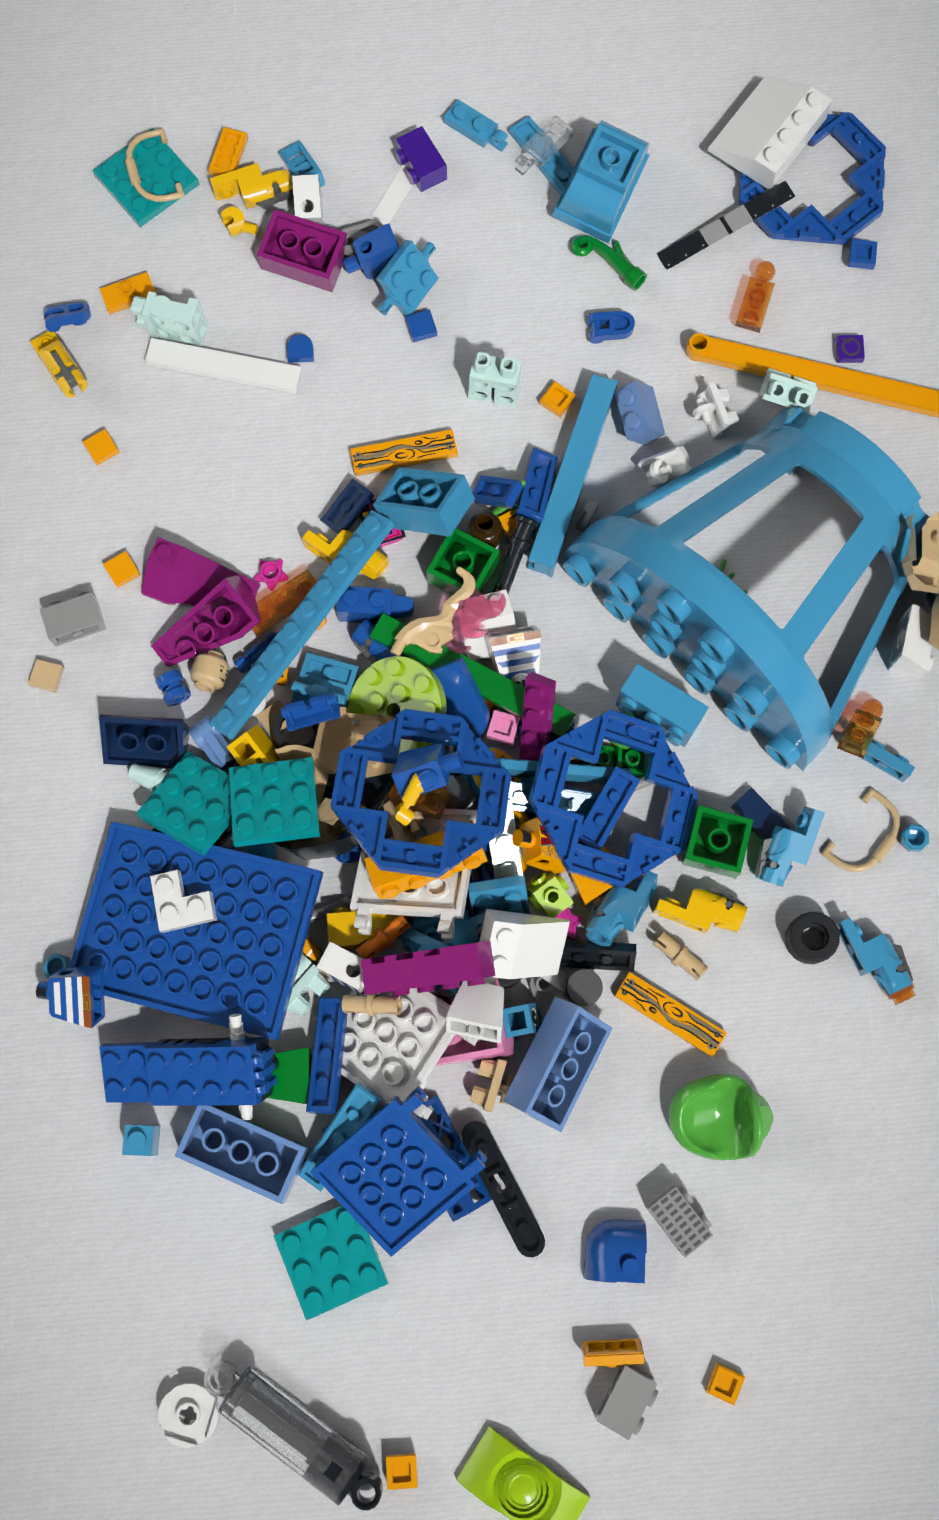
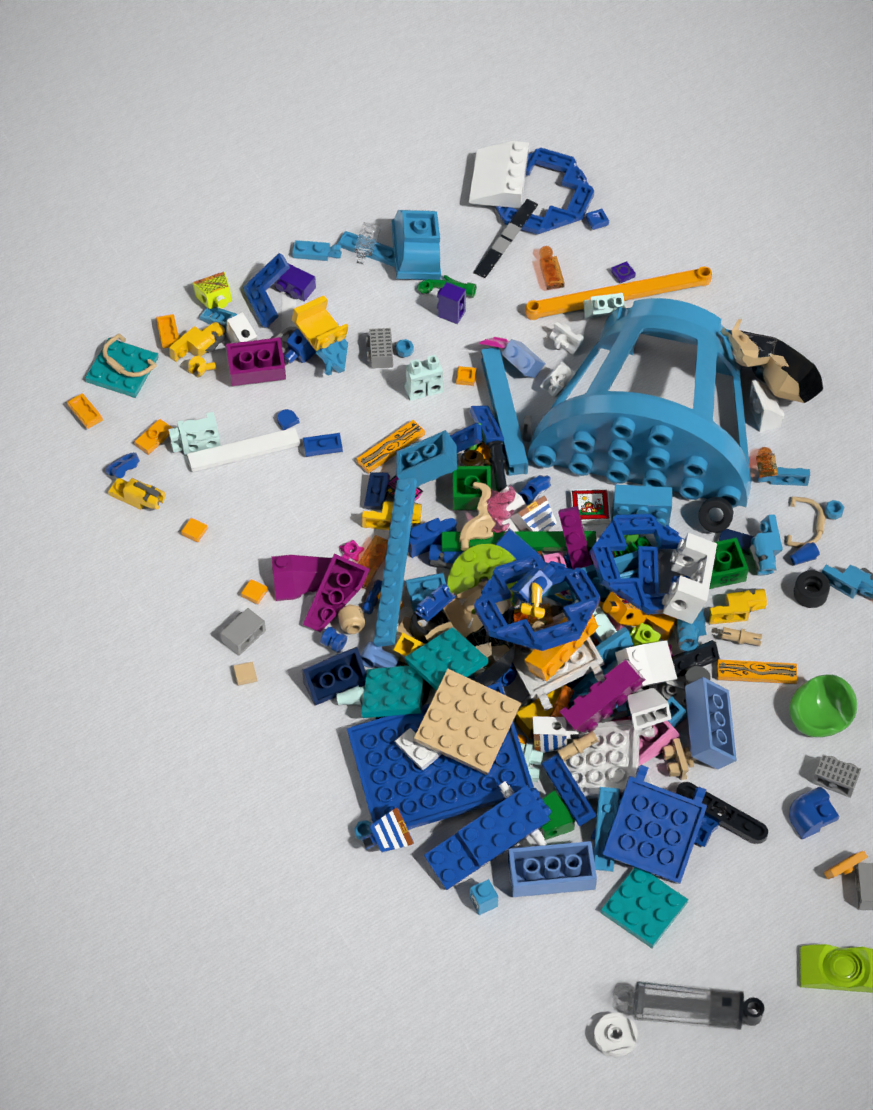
camera: 30 degrees left, 20 degrees down
light orange plate [386,1453,418,1490] -> none
blue tile [405,309,437,343] -> none
blue plate [587,311,635,344] -> none
none -> light orange plate [67,393,103,429]
none -> neon yellow torso [193,272,232,309]
none -> blue plate [243,253,290,328]
none -> yellow panel [292,295,348,351]
none -> blue plate [303,433,343,457]
none -> light grey brick [366,328,393,369]
none -> dark azure tile [396,339,414,358]
none -> tan plate [413,669,521,775]
none -> dark purple brick [437,282,466,325]
none -> dark pink piece [479,336,509,348]
none -> blue rock [518,475,551,505]
none -> tile [570,489,611,524]
none -> white plate [662,533,717,624]
none -> black tyre [698,496,734,533]
none -> blue cone [790,542,820,566]

